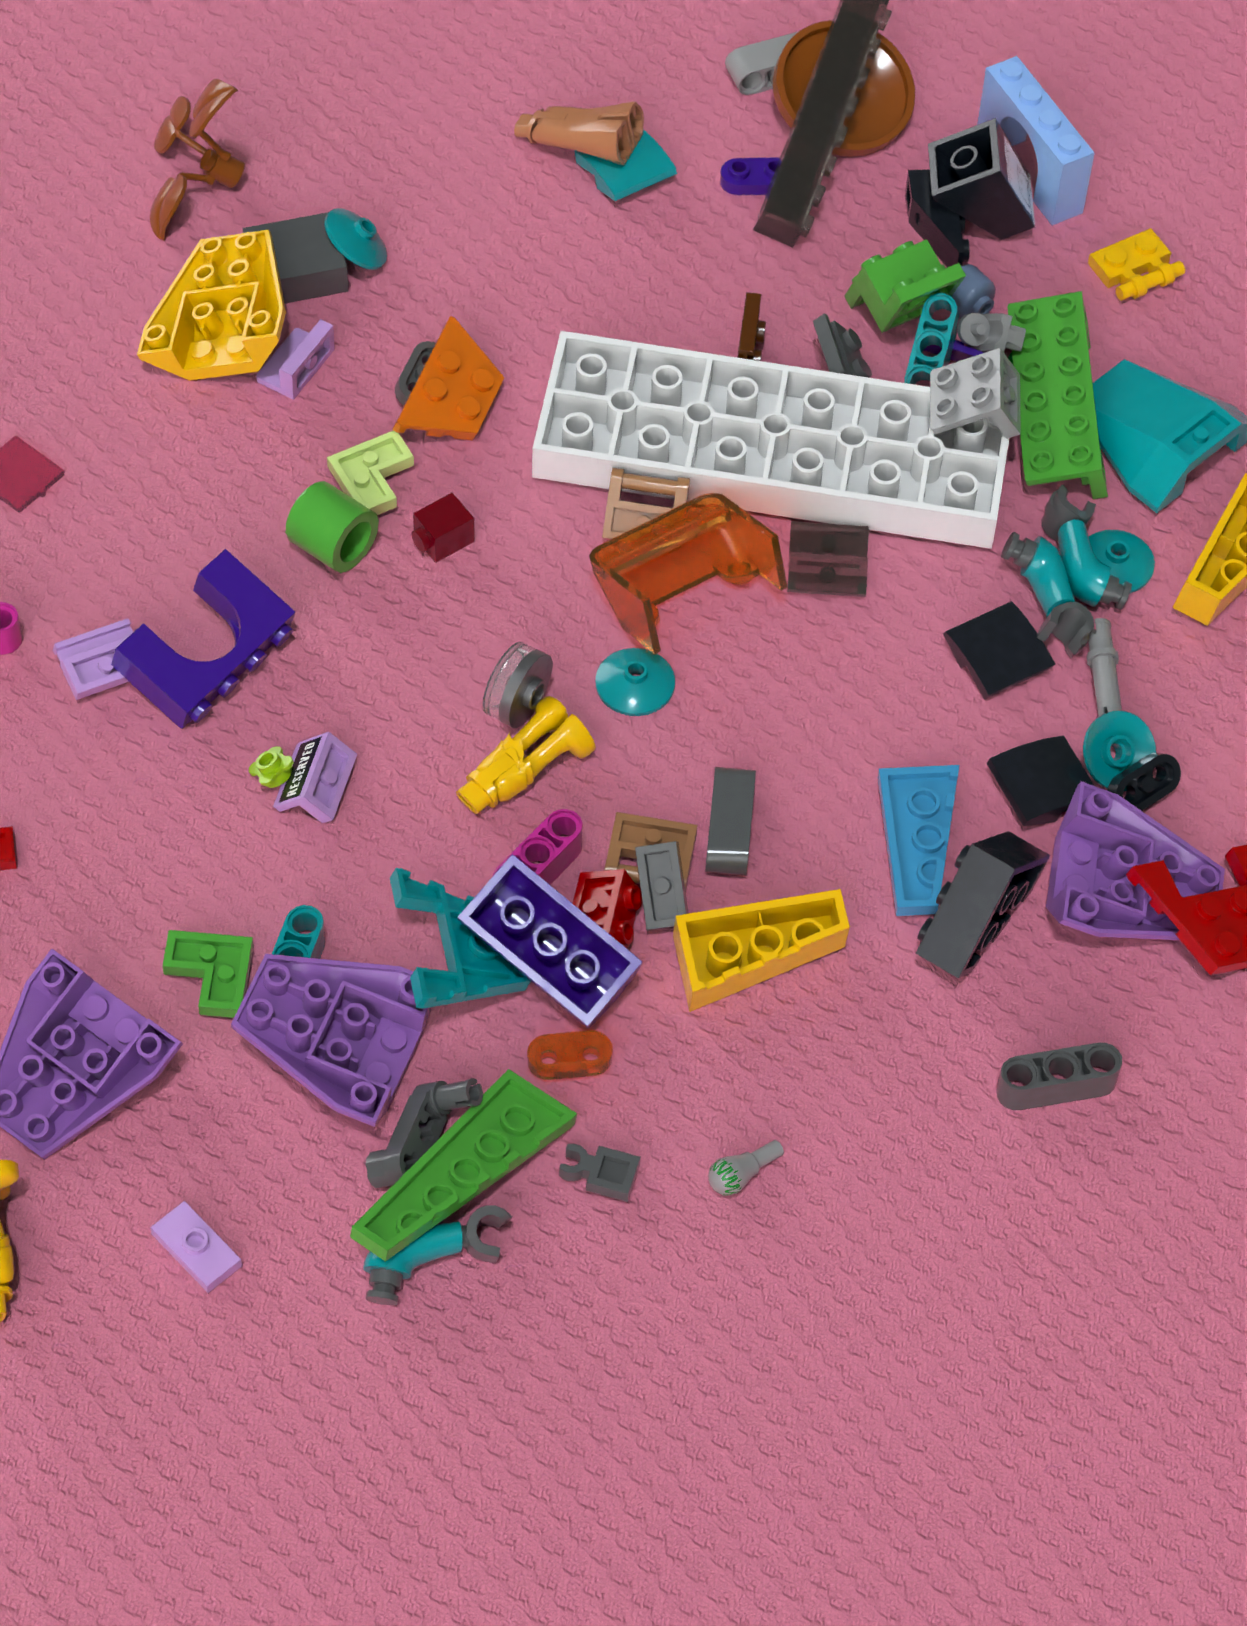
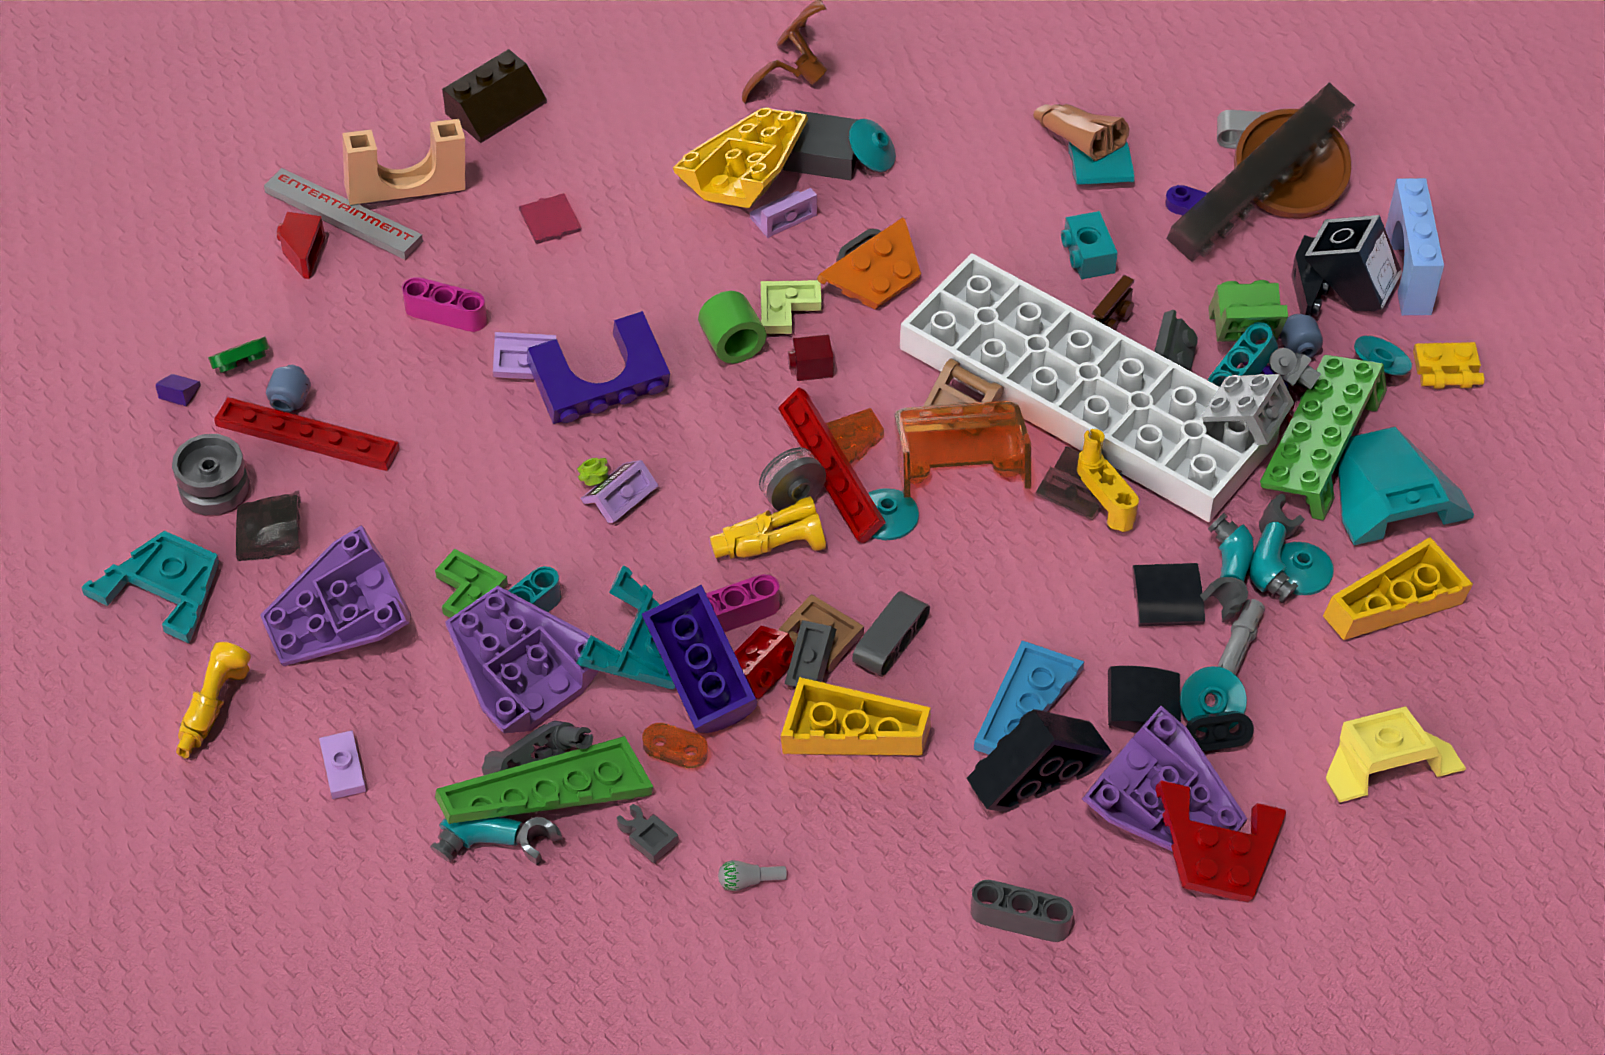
camera: 30 degrees right, 5 degrees down
none -> red tile [778,387,886,544]
none -> clear orange wing [826,408,884,464]
none -> teal brick [1061,211,1118,280]
none -> yellow beam [1077,429,1139,532]
none -> teal dish [1354,336,1412,375]

